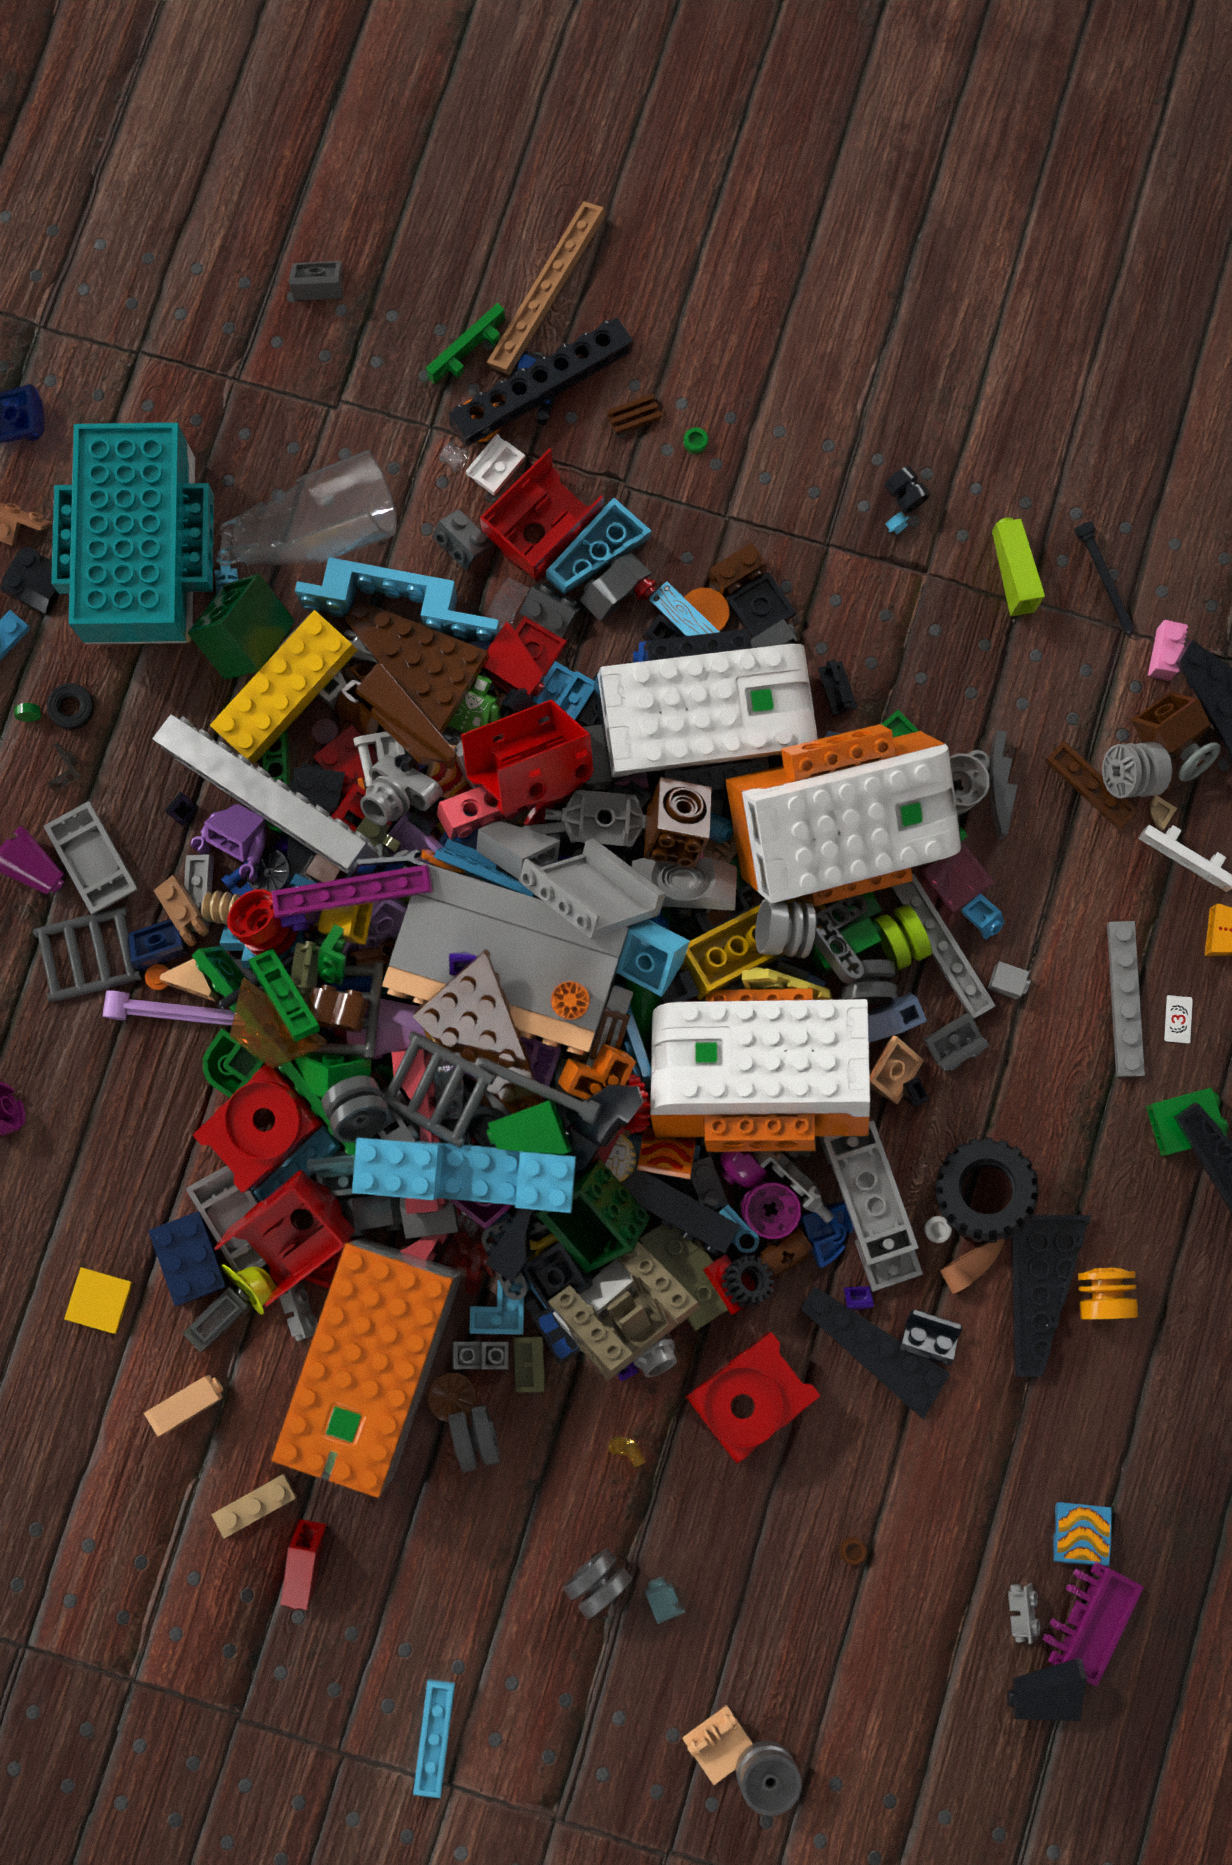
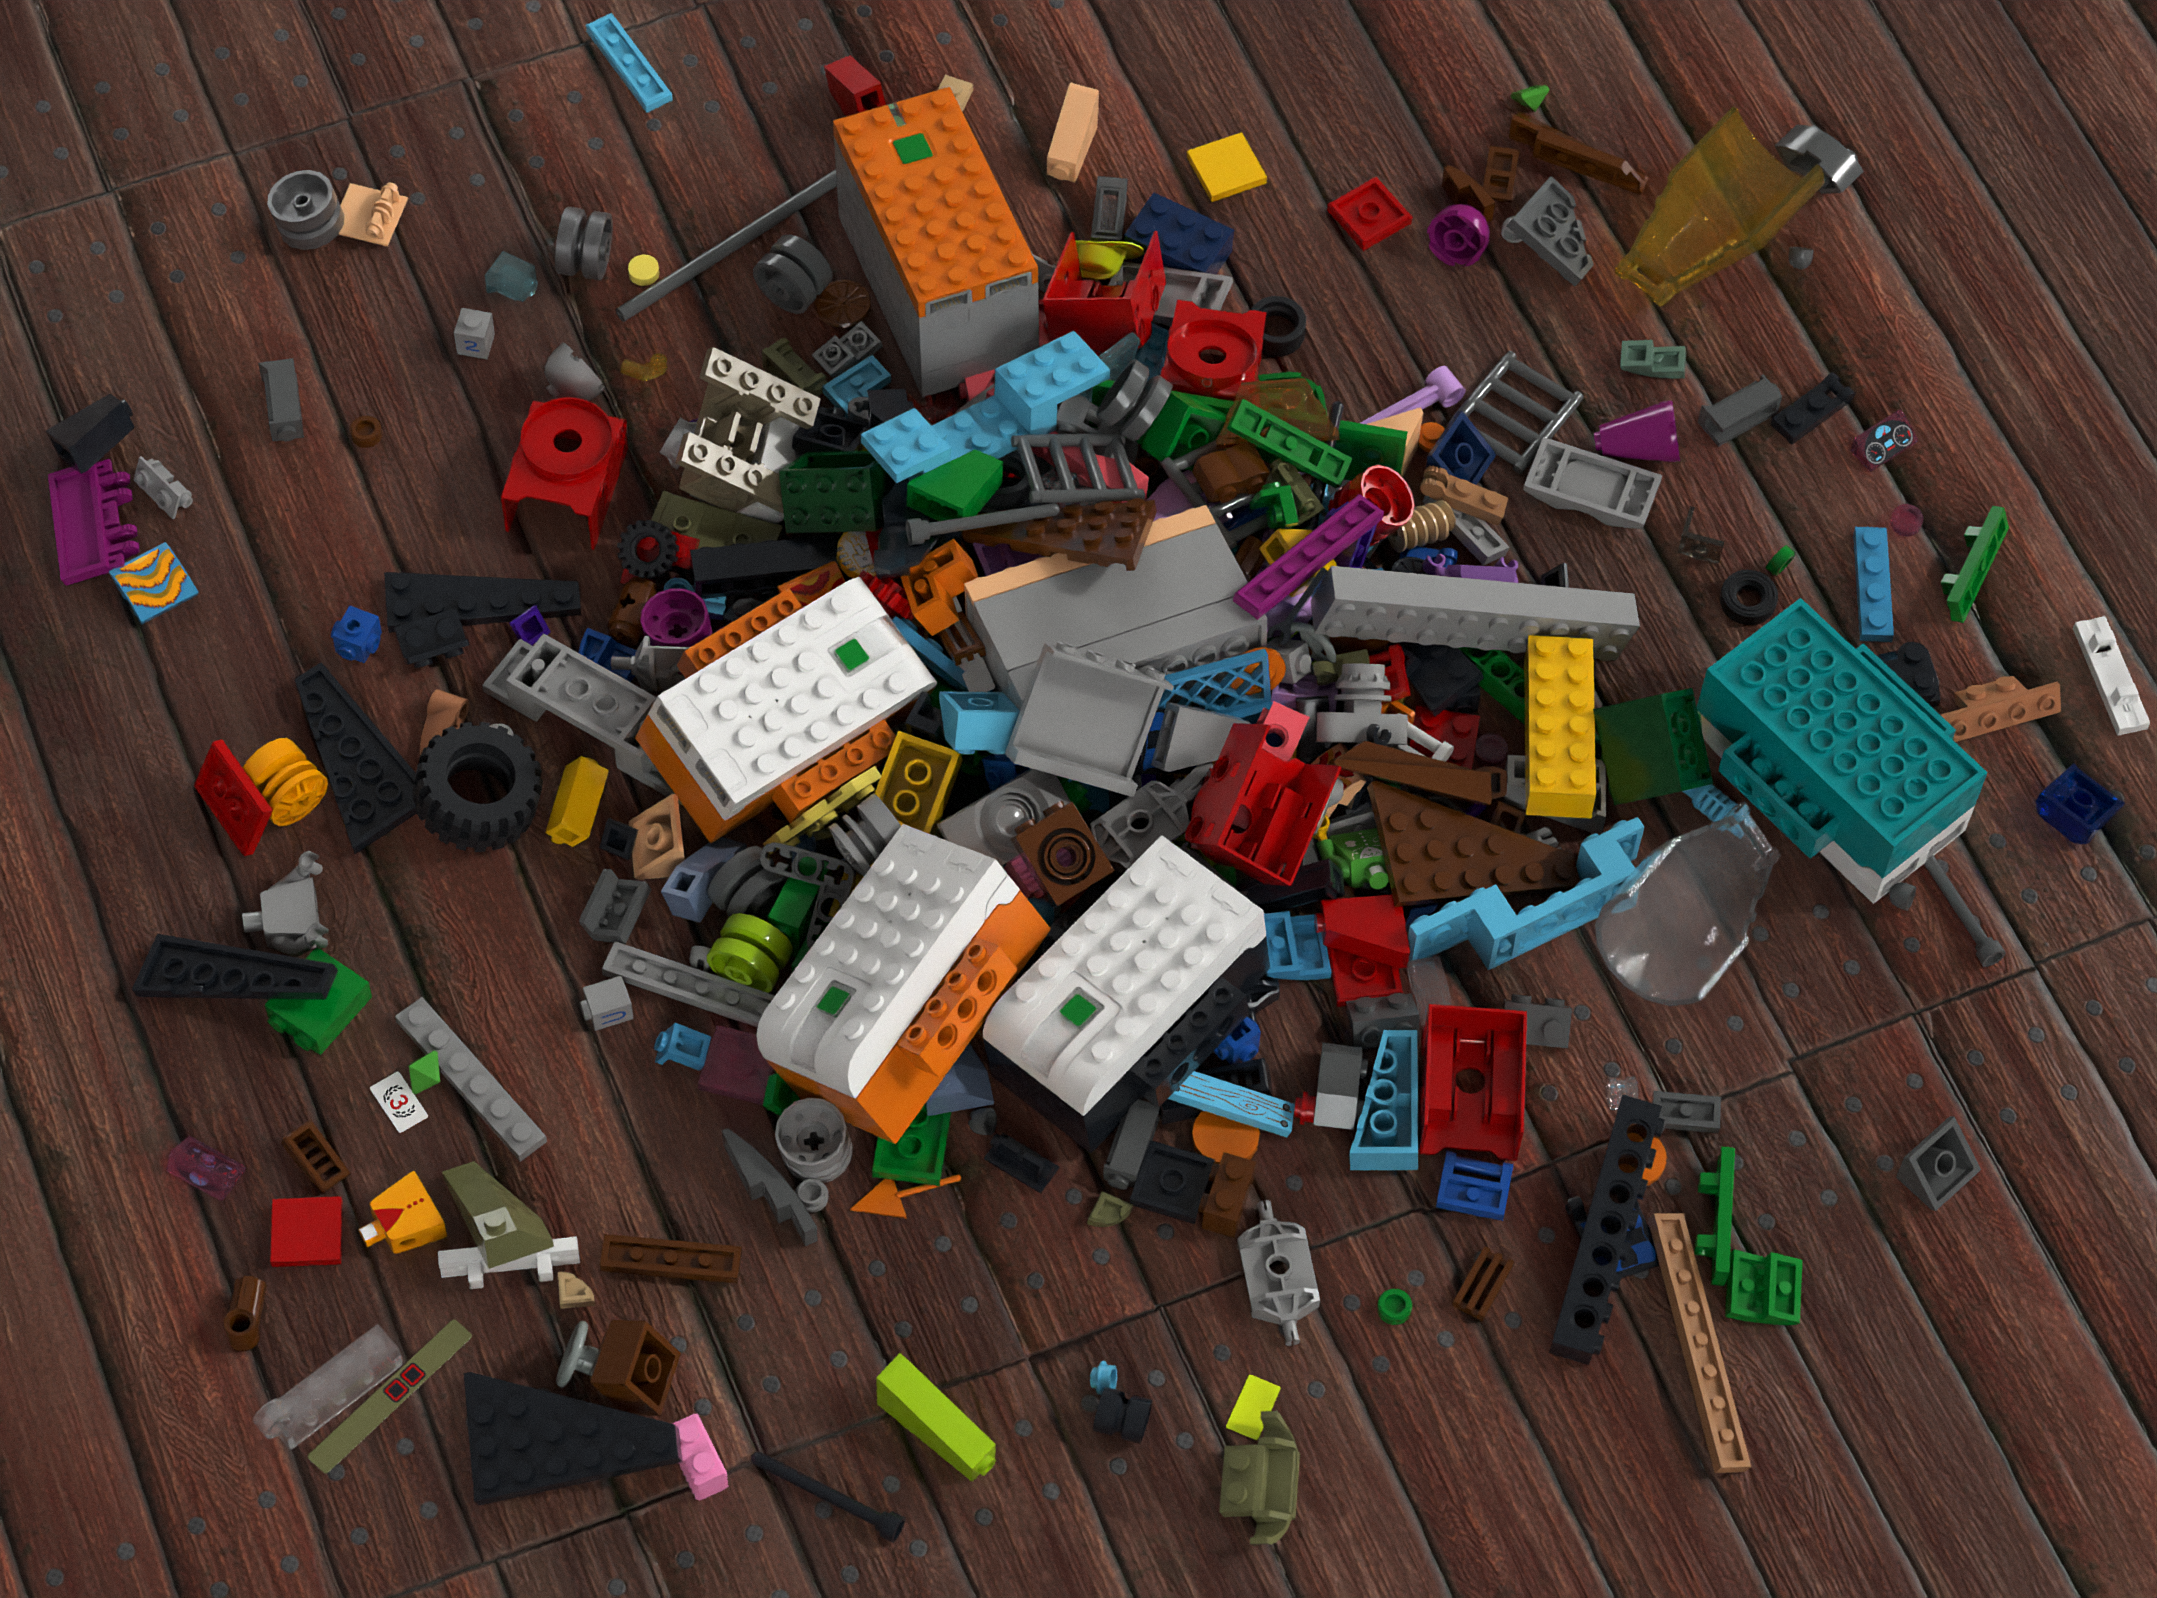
camera: 140 degrees right, 20 degrees down
dark purple slope [449,952,477,975] -> none
white plate [466,434,525,496] -> none
orange wheel [551,981,590,1020] -> none
light grey wheel [1102,742,1172,798] -> none
none -> red tile [194,739,273,856]
none -> light grey torso [242,851,329,957]
none -> dark grey window [258,358,304,442]
none -> blue brick [331,605,382,663]
none -> bright green slope [409,1051,440,1094]
none -> olive wedge [442,1161,554,1269]
none -> light grey brick [454,308,495,359]
none -> light grey cylinder [544,342,606,402]
none -> yellow brick [545,756,609,847]
none -> dark grey piece [615,169,837,322]
none -> light yellow tile [628,255,659,286]
none -> light grey hinge [690,946,711,972]
none -> orange piece [850,1175,961,1219]
none -> dark grey hinge [968,1108,997,1135]
none -> olive tile [1087,1191,1133,1227]
none -> olive plate [1219,1411,1300,1546]
none -> neon yellow sticker [1226,1375,1281,1440]
none -> light grey plate [1237,1200,1320,1346]
none -> black tyre [1251,296,1306,357]
none -> red tile [1327,177,1413,251]
none -> blue plate [1436,1151,1514,1221]
none -> dark grey hinge [1652,1091,1721,1133]
none -> green slope [1725,1249,1803,1325]
none -> dark grey piece [1924,855,2006,967]

